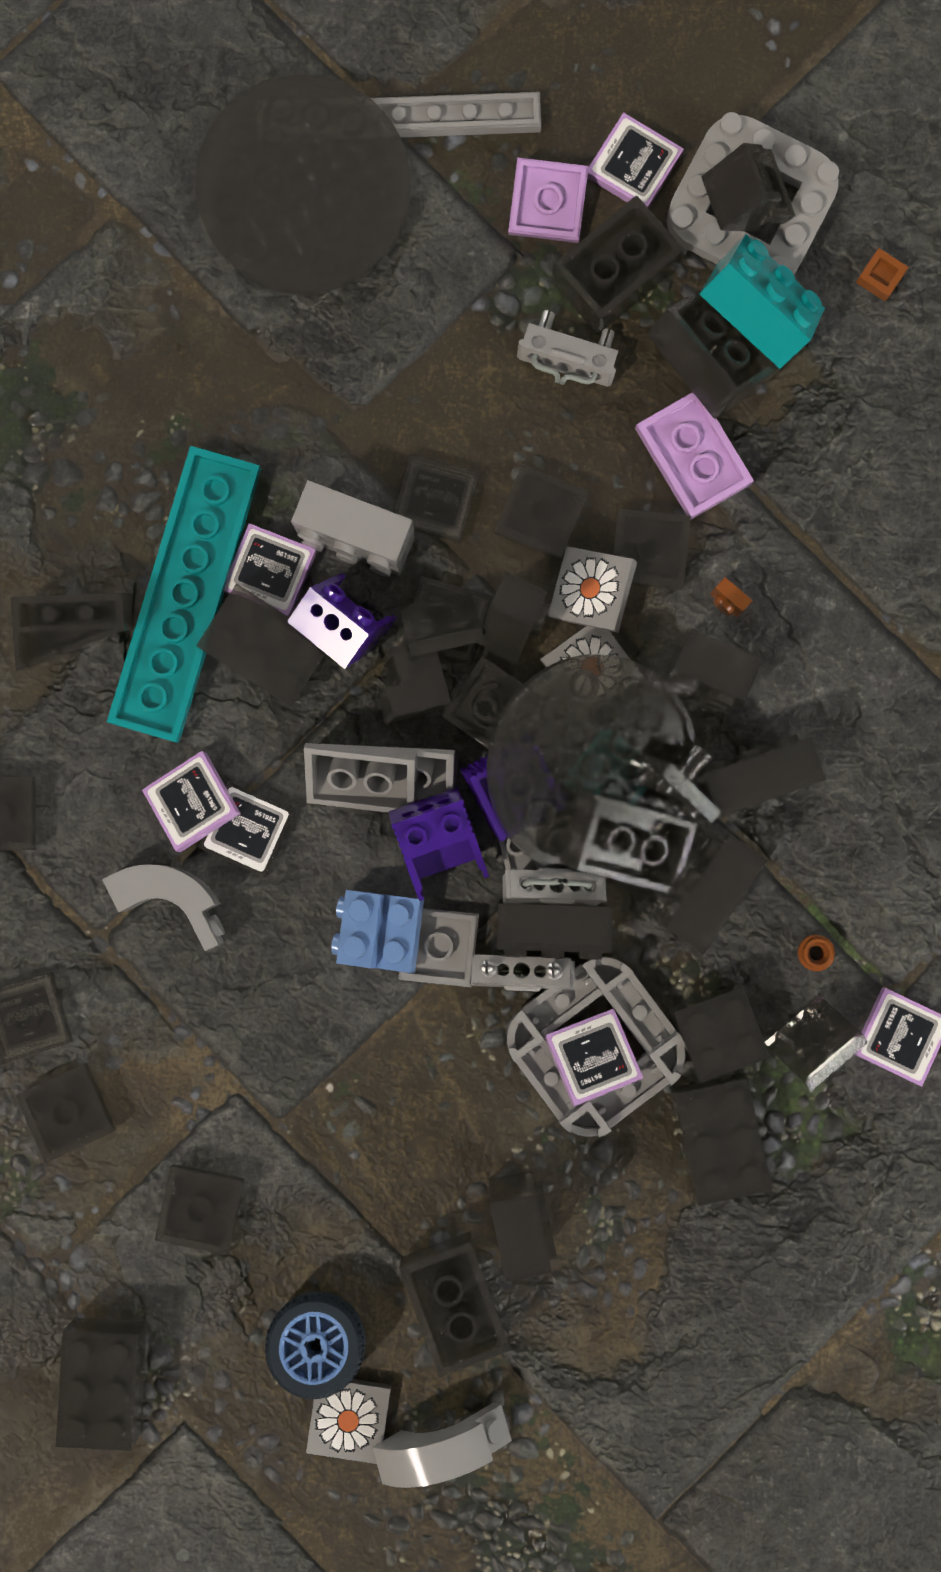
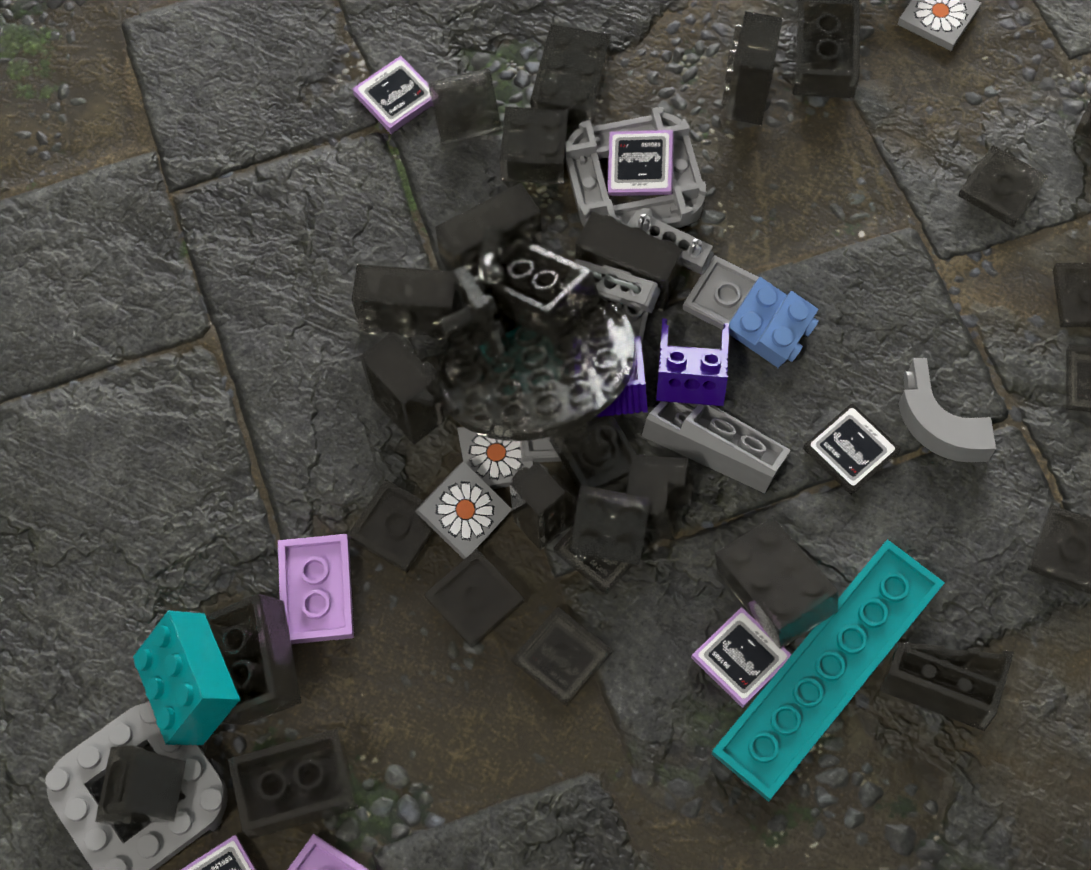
camera: 155 degrees left, 20 degrees down
tile [142,751,241,852] -> none
wheel [265,1291,366,1399] -> none
piece [287,573,397,669] -> none
light grey brick [291,480,415,577] -> none
light grey piece [517,310,619,387] -> none
dark orange plate [710,577,753,618] -> none
dark orange plate [797,935,835,972] -> none
dark orange plate [856,248,909,302] -> none
none -> clear smoke arm [479,226,504,285]

